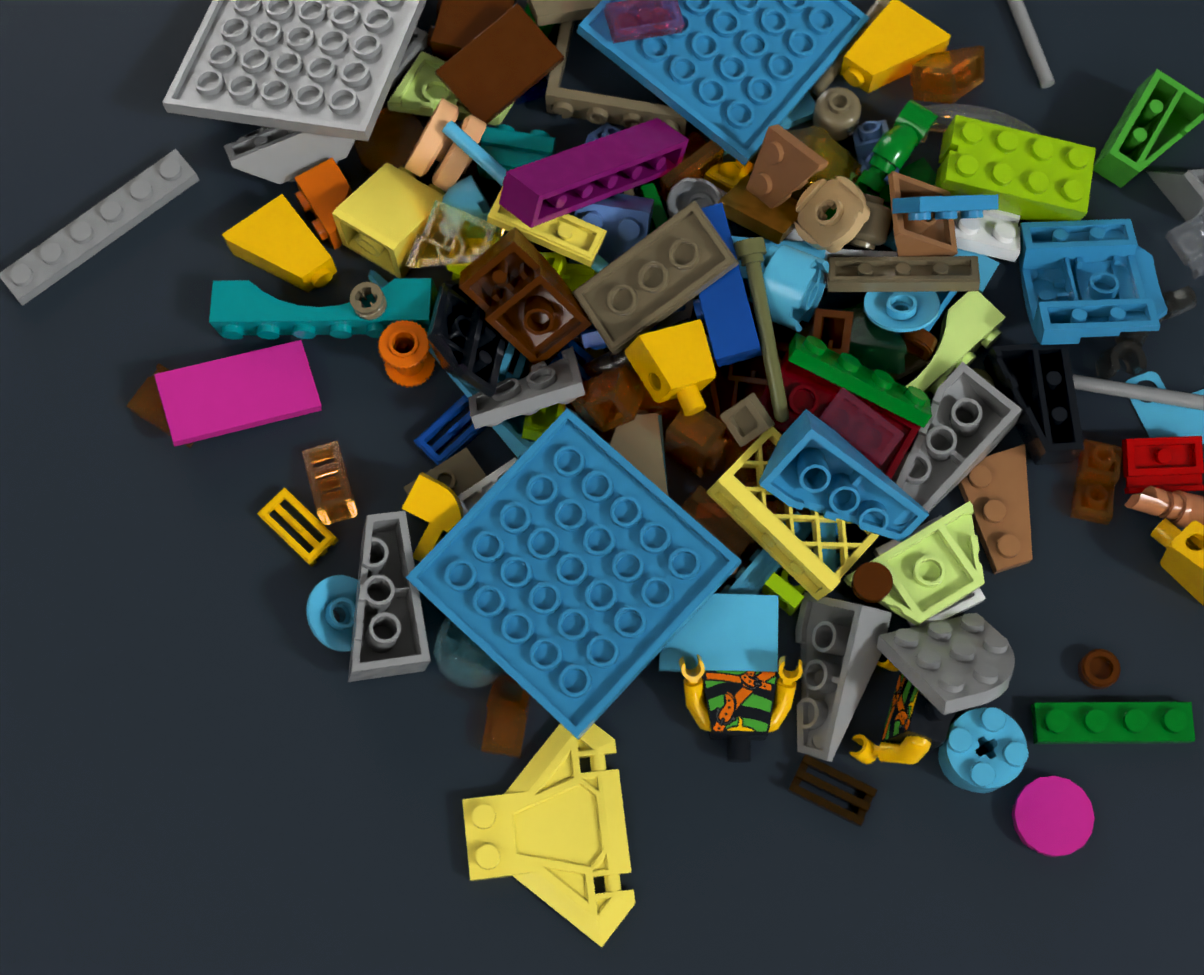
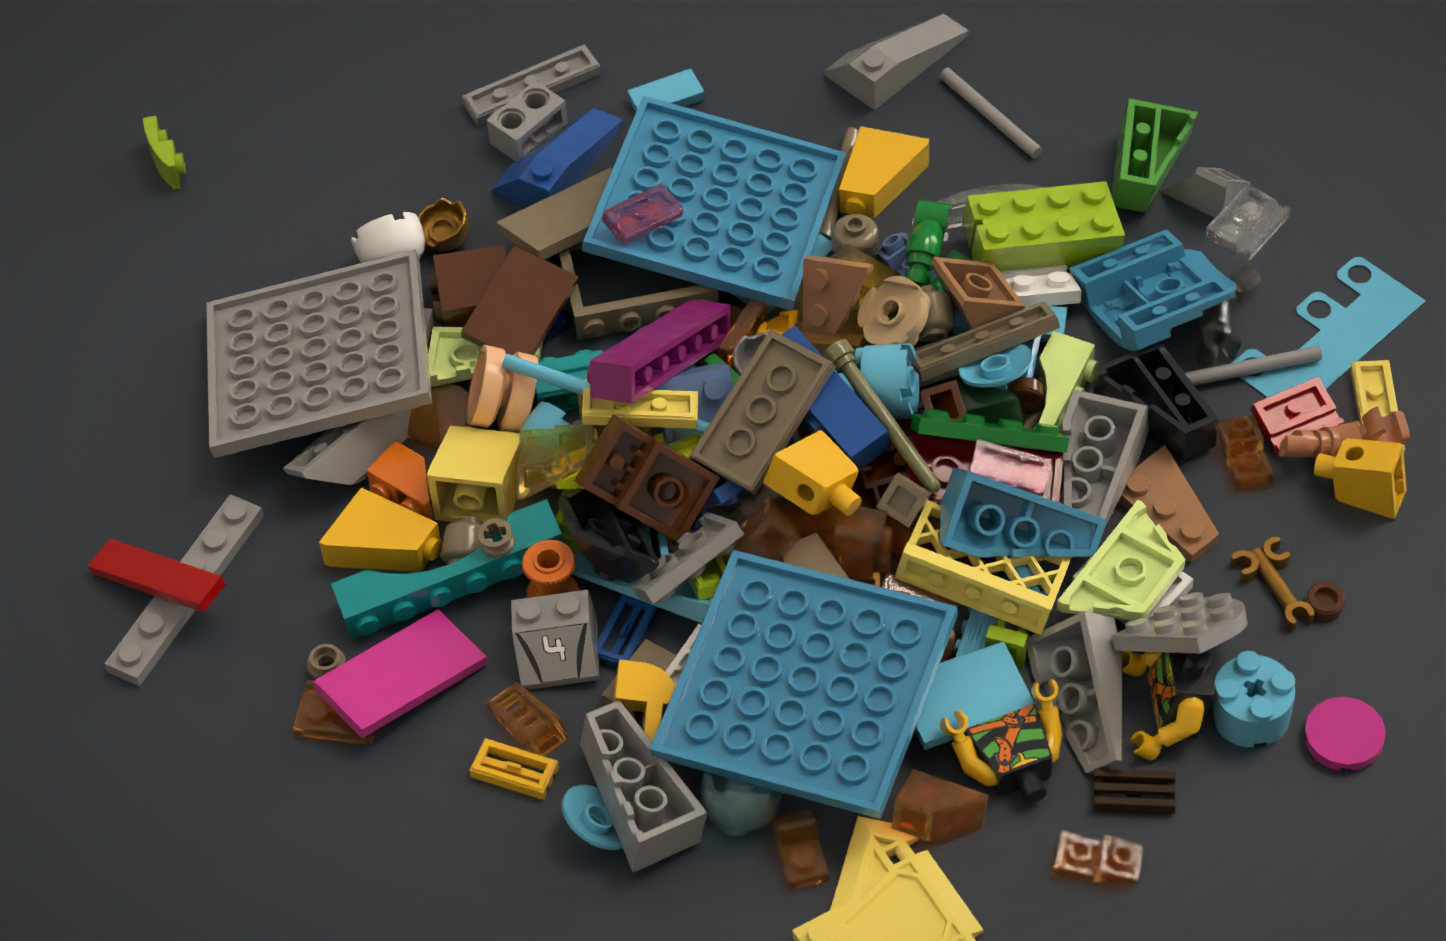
camera: 20 degrees left, 20 degrees down
reddish brown tile [851,562,893,603] -> none
dark azure plate [892,194,999,221] -> none
clear orange slope [910,46,985,104] -> none
green plate [1031,702,1195,744] -> none
none -> red tile [88,539,226,613]
none -> dark tan plate [307,644,346,679]
none -> dark tan head [440,516,492,565]
none -> light grey slope [511,590,600,691]
none -> clear orange slope [891,769,989,841]
none -> clear orange slope [1051,830,1144,885]
none -> pearl gold bar [1230,537,1314,632]

